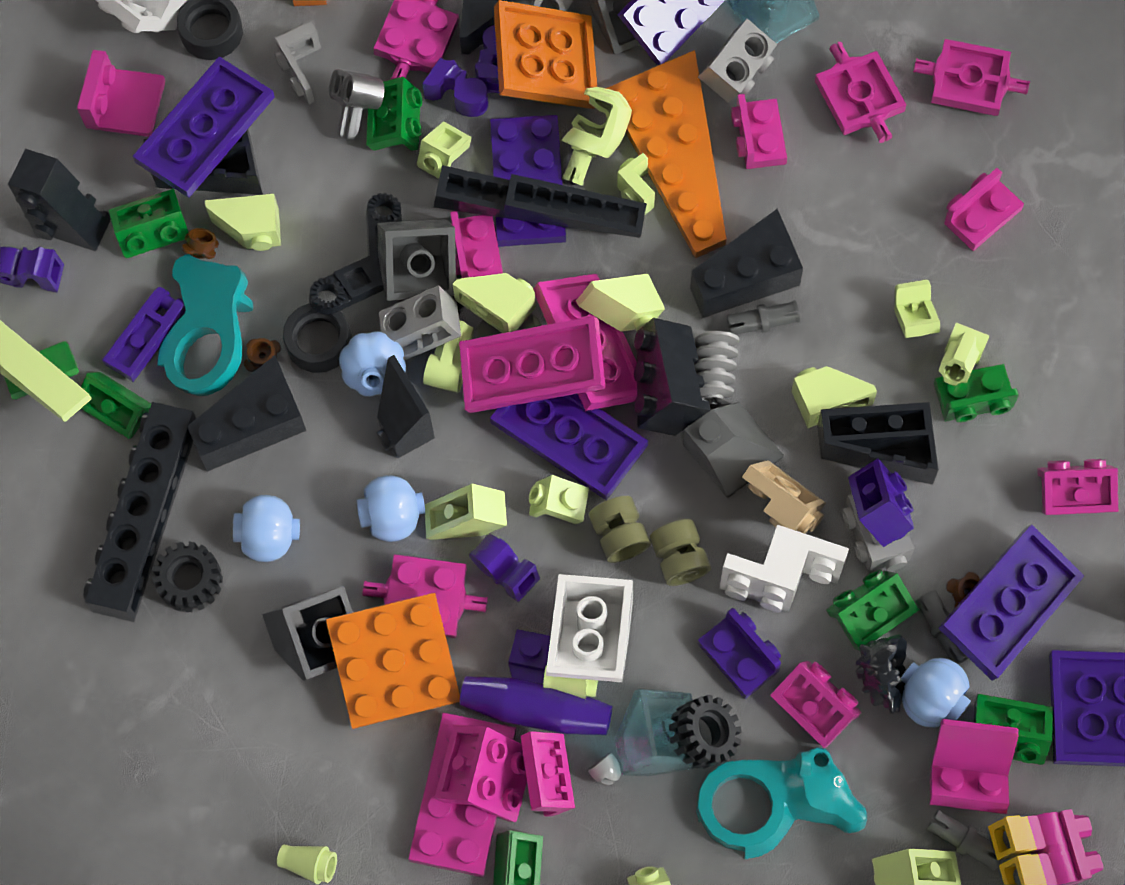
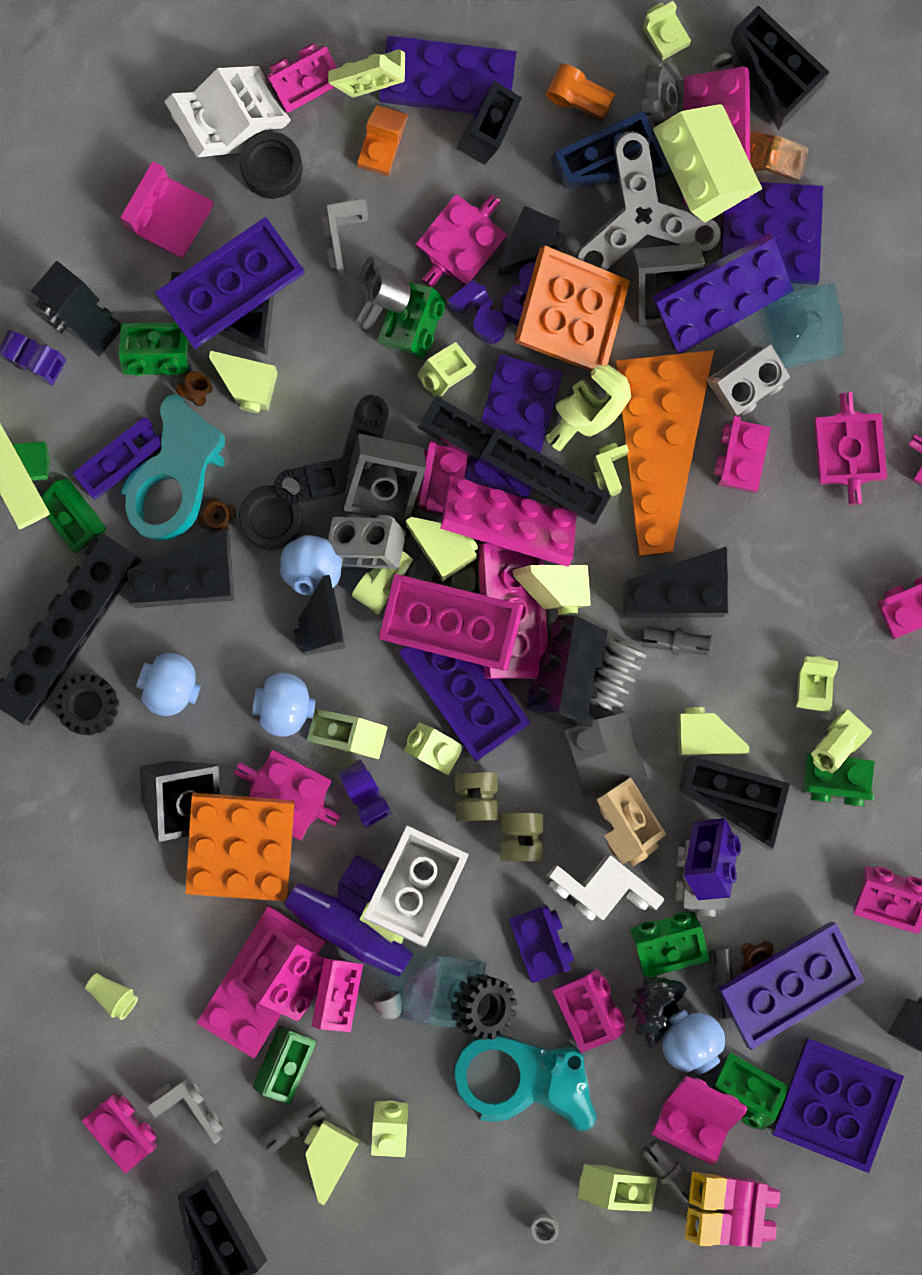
camera: 10 degrees right, 15 degrees up
none -> dark pink plate [440,476,577,567]

